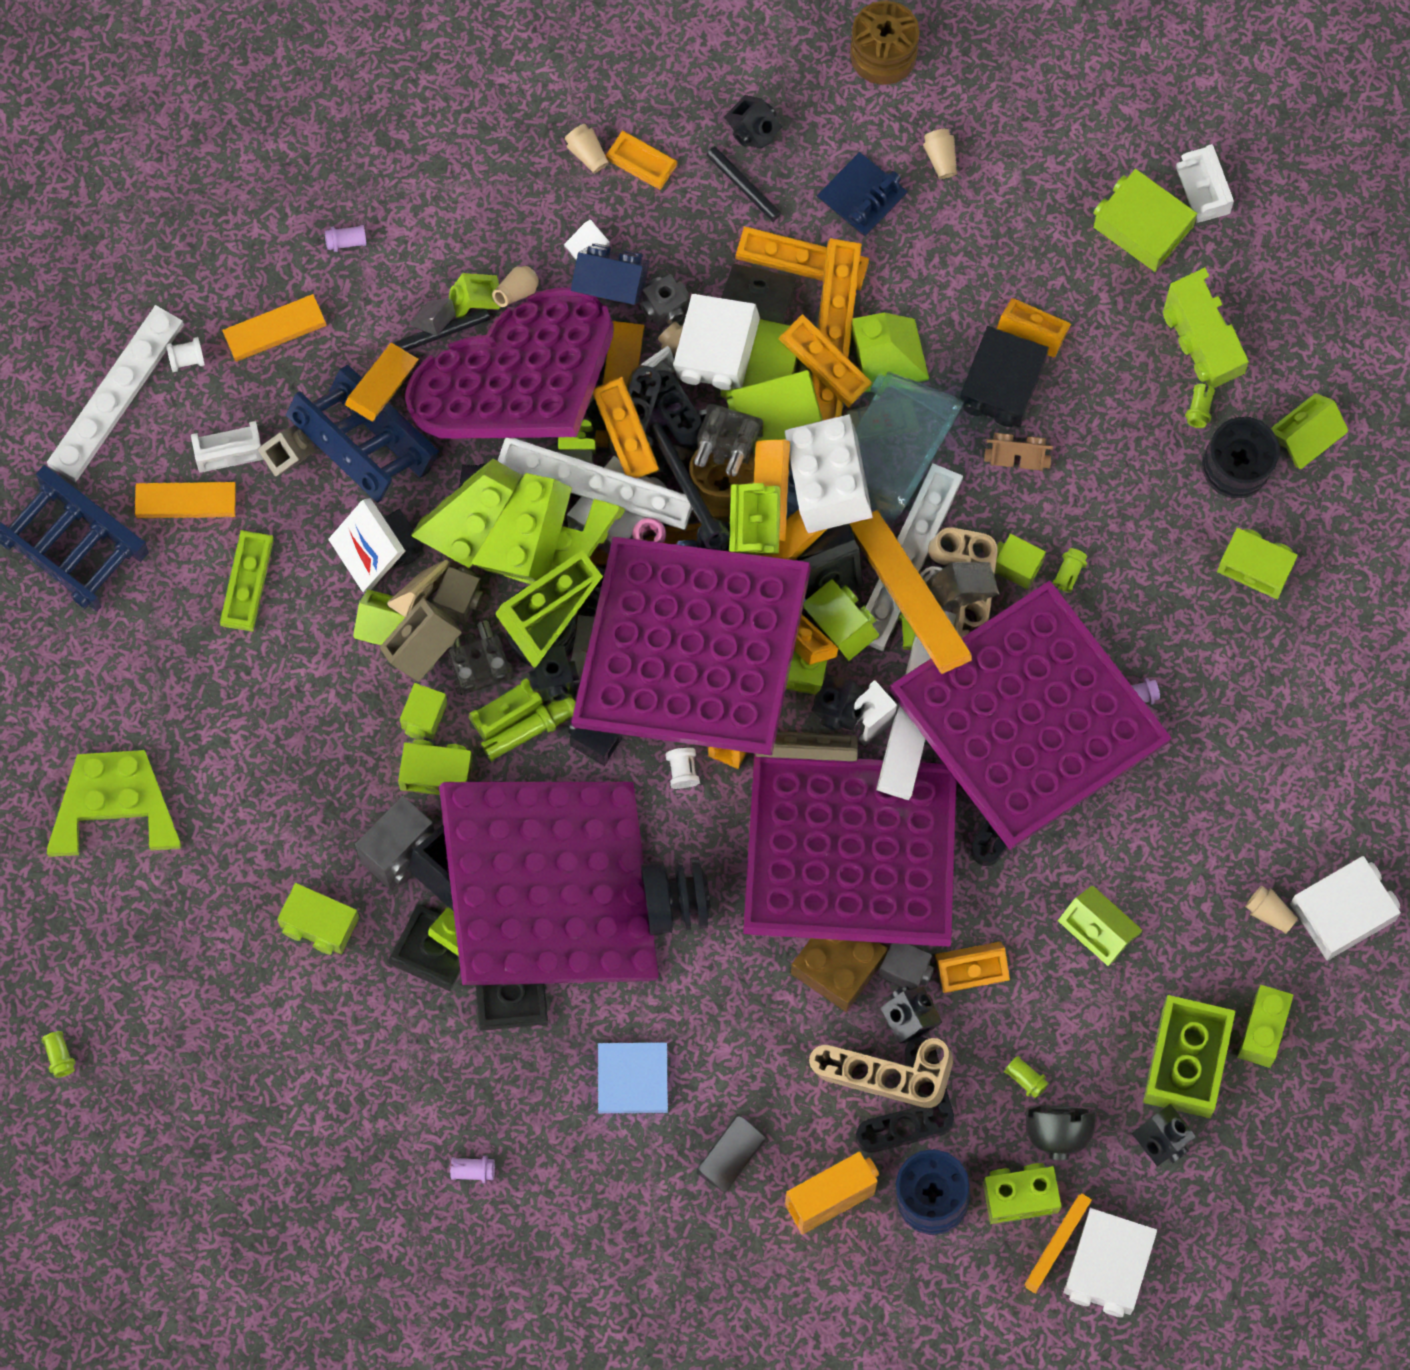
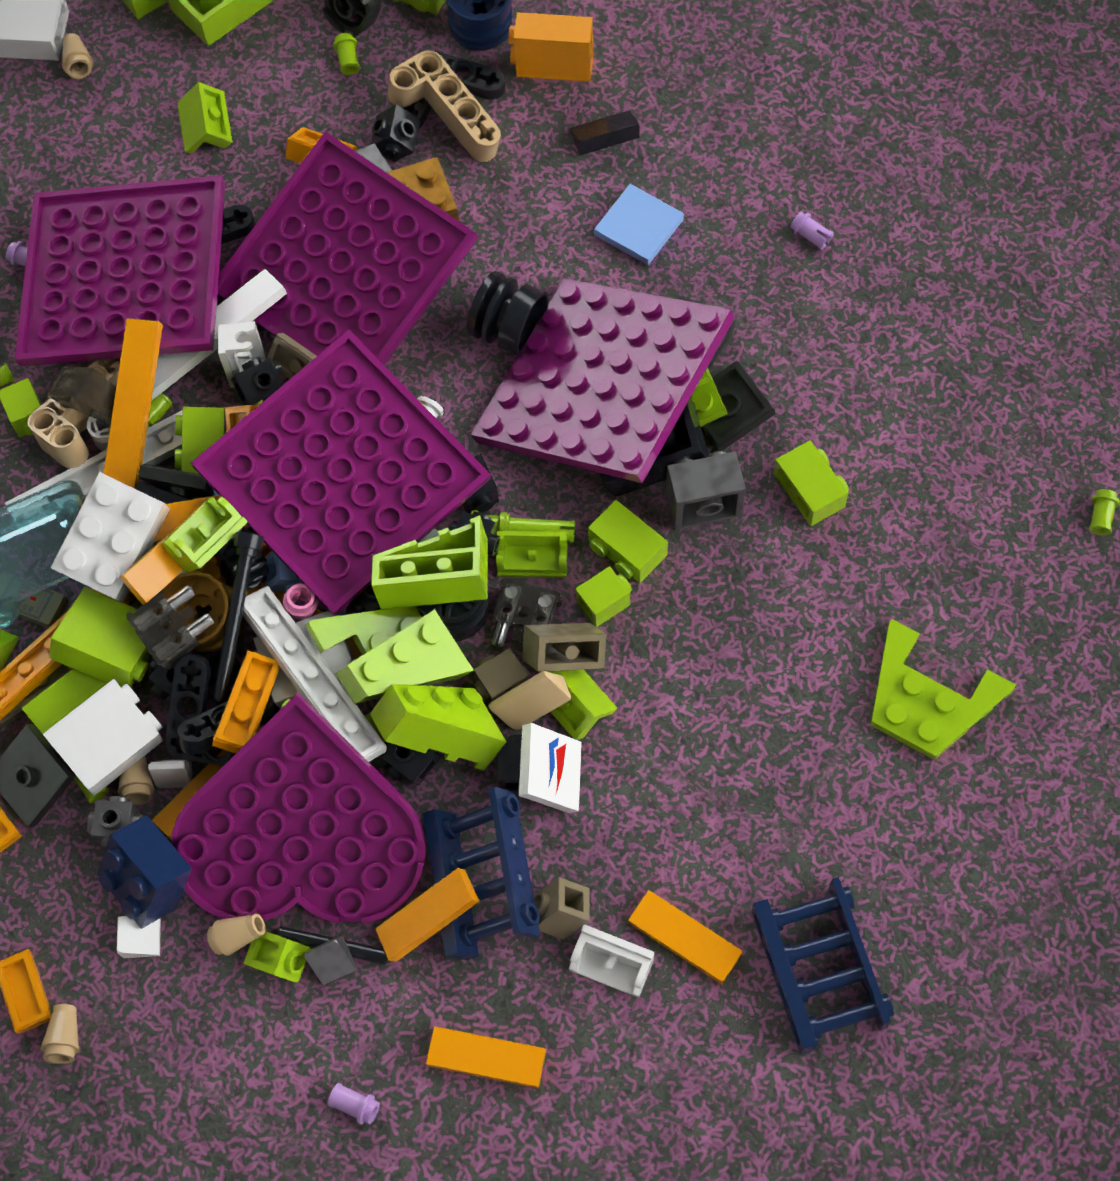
camera: 140 degrees left, 5 degrees down
white plate [47,305,184,482] -> none
white bush [166,337,205,372] -> none
lime tile [220,530,274,632] -> none
light orange tile [778,314,873,408] -> none

